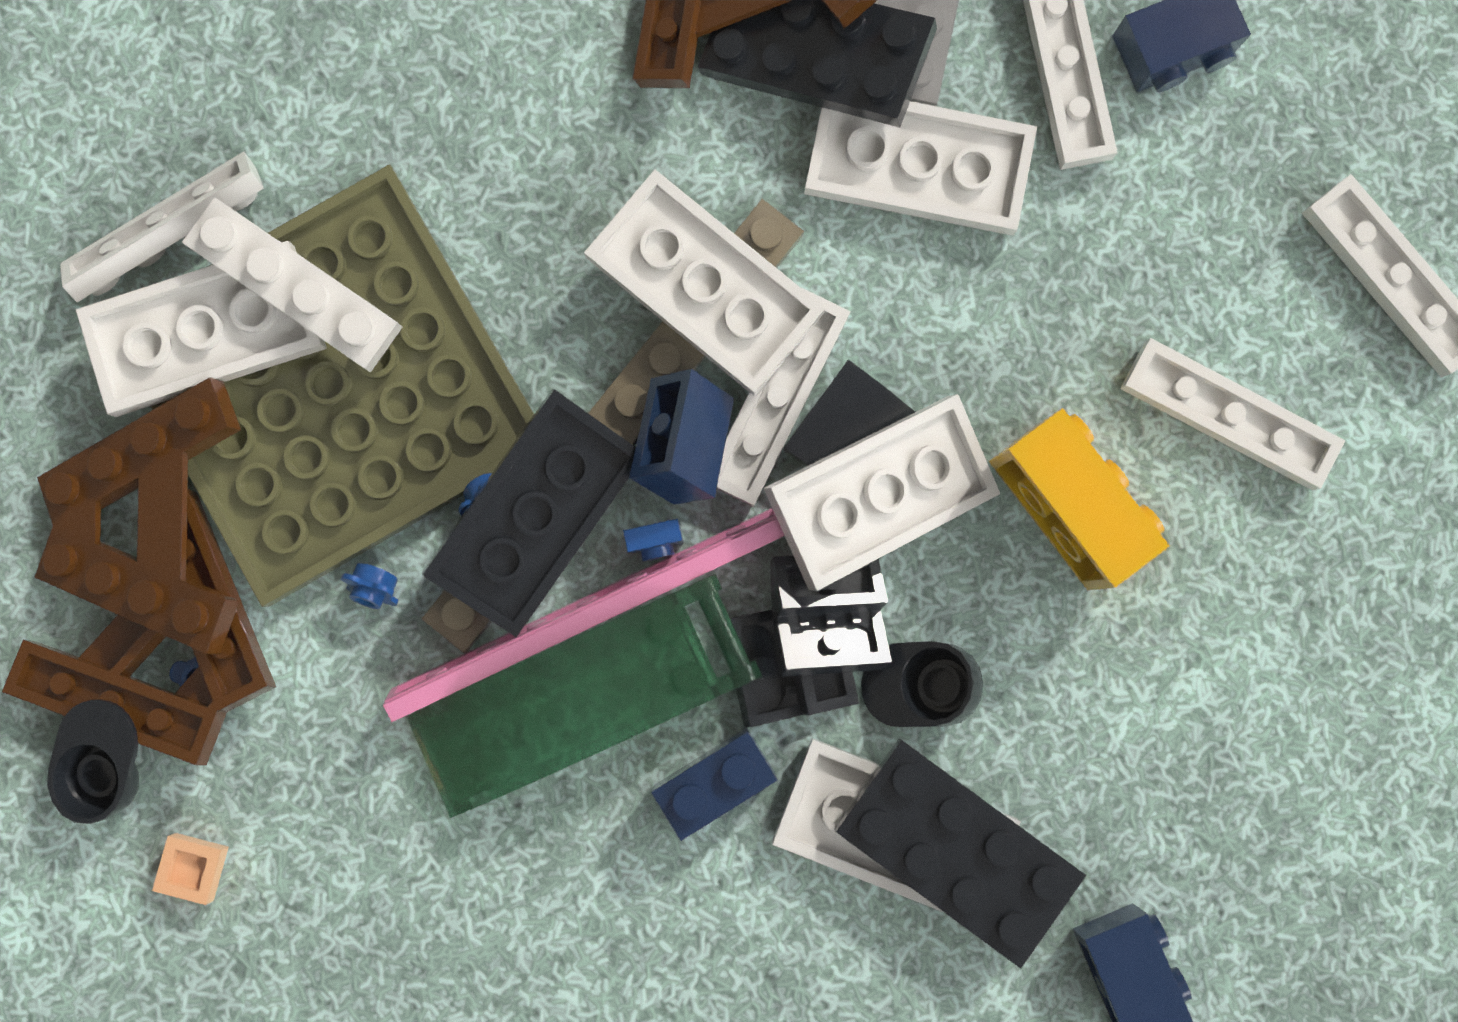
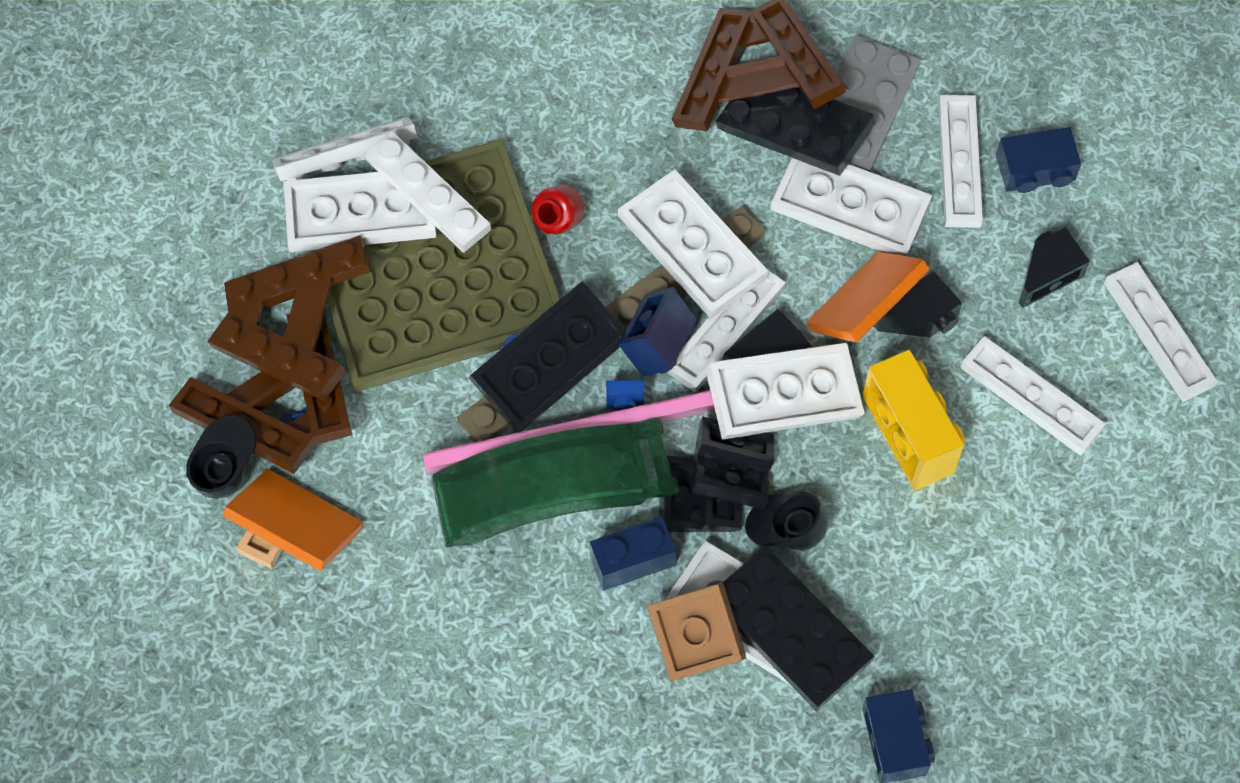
camera: 10 degrees right, 20 degrees down
blue plate [340,563,399,609] -> none
none -> orange tile [223,468,363,571]
none -> red head [531,184,585,235]
none -> medium nougat plate [647,582,747,681]
none -> orange tile [806,251,930,342]
none -> black slope [873,271,962,338]
none -> black slope [1019,227,1090,308]

